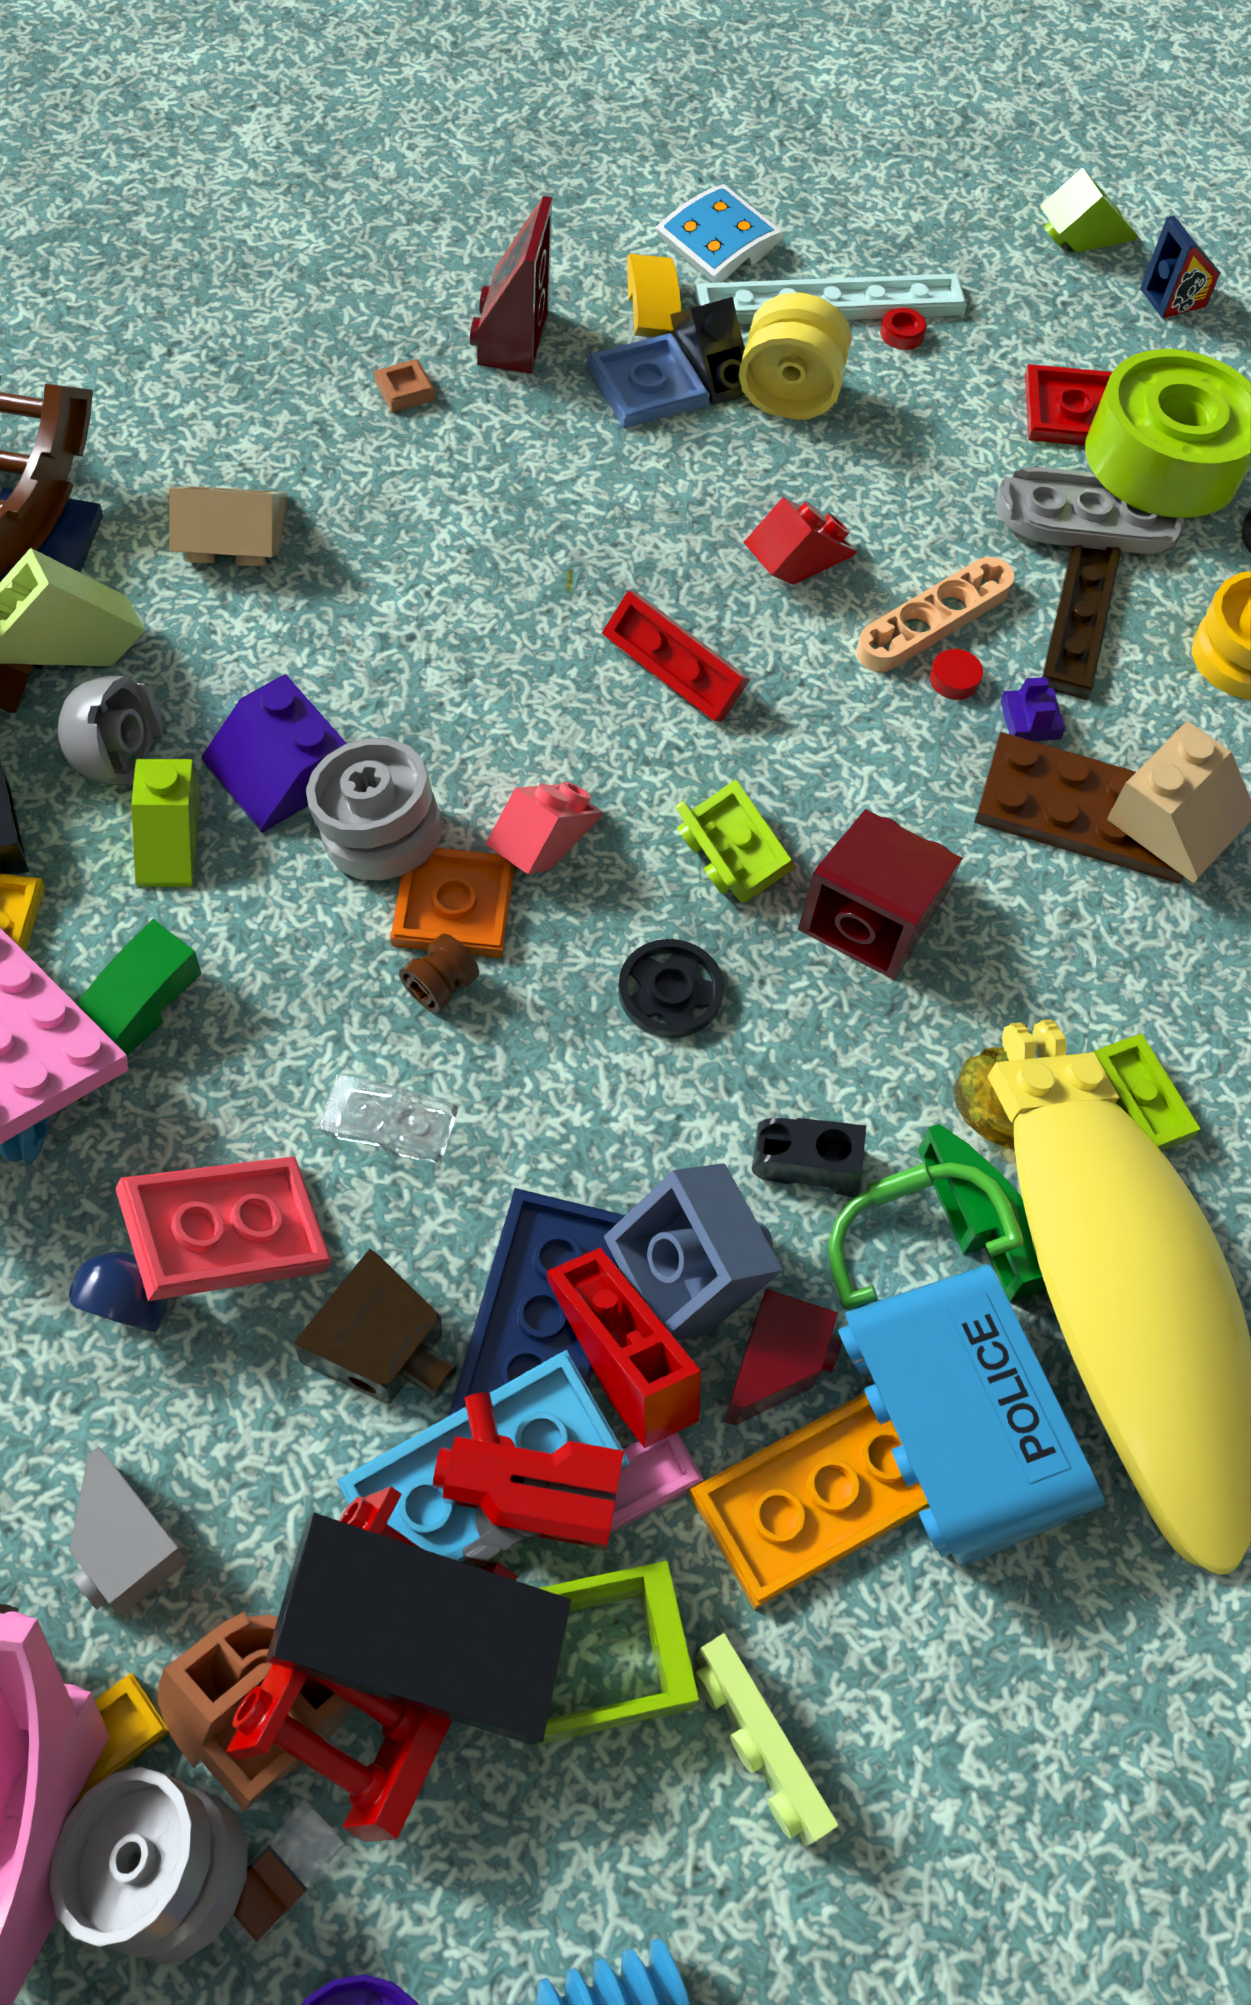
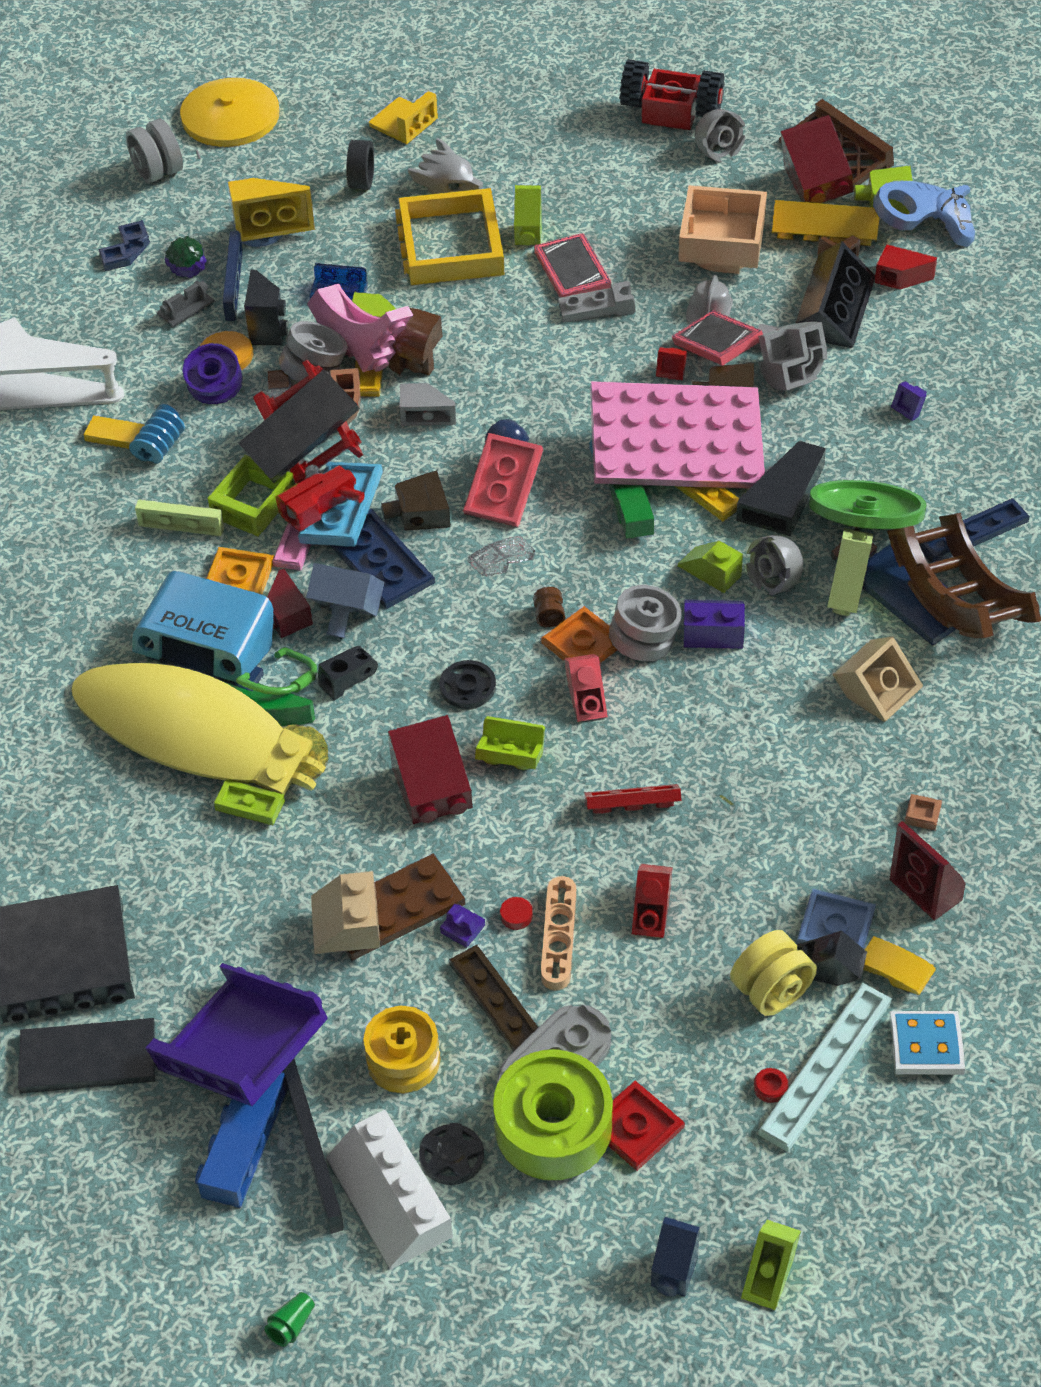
camera: 140 degrees right, 10 degrees down
red slope [547,1247,701,1448] -> none

